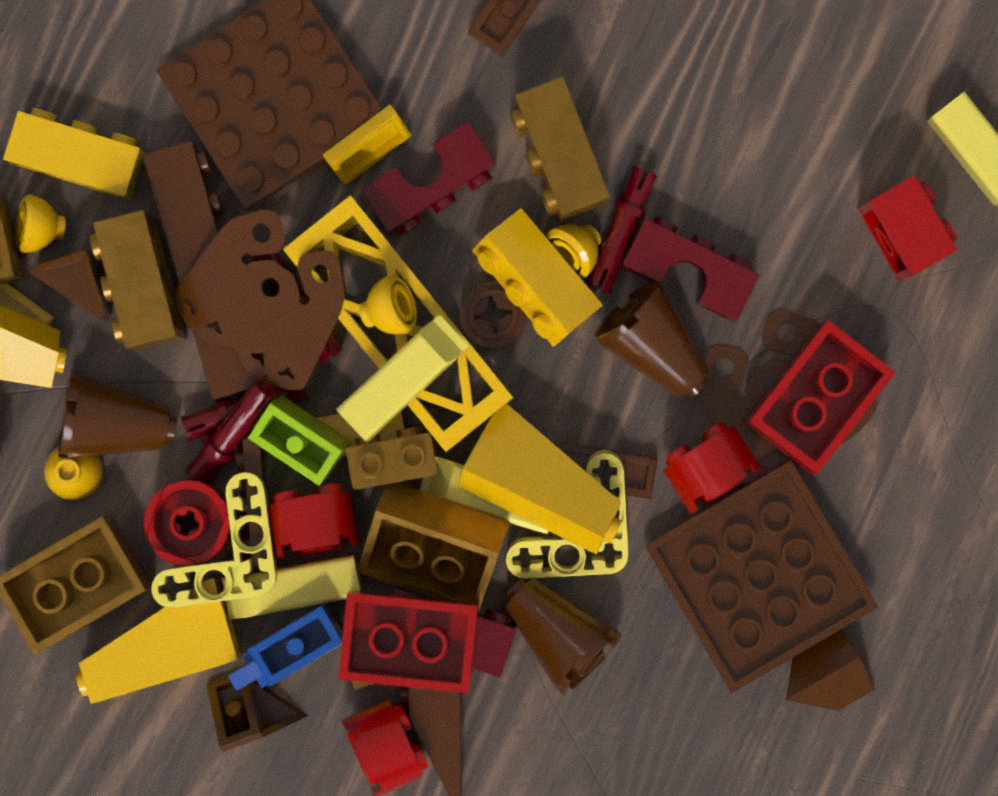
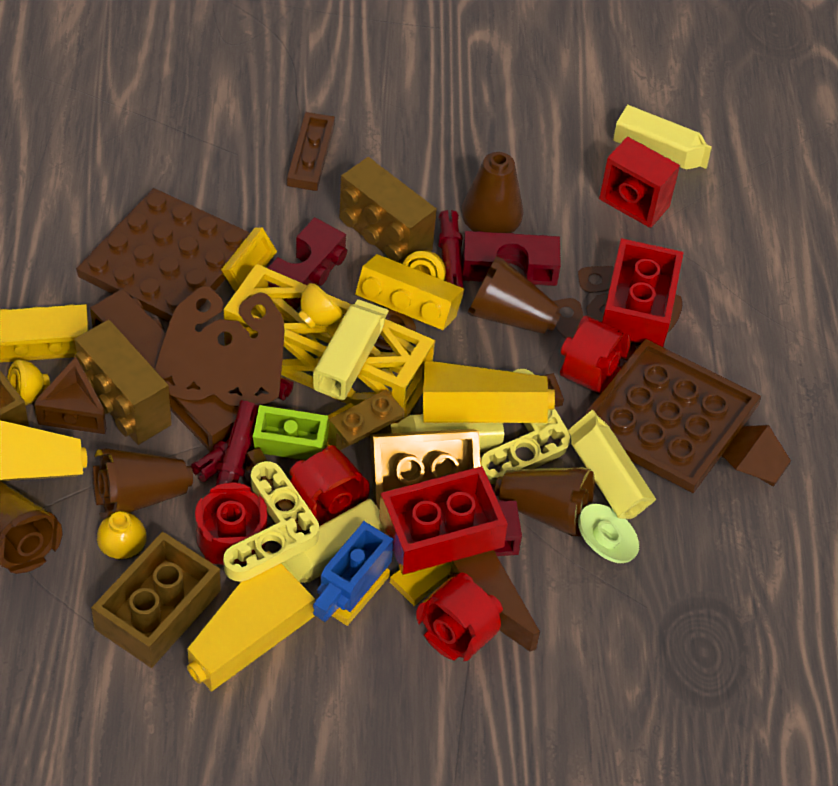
camera: 35 degrees left, 35 degrees down
reddish brown slope [206,676,308,752] -> none
none -> reddish brown cone [462,152,524,233]
none -> light yellow piece [568,410,656,519]
none -> yellowish green dish [578,504,639,563]

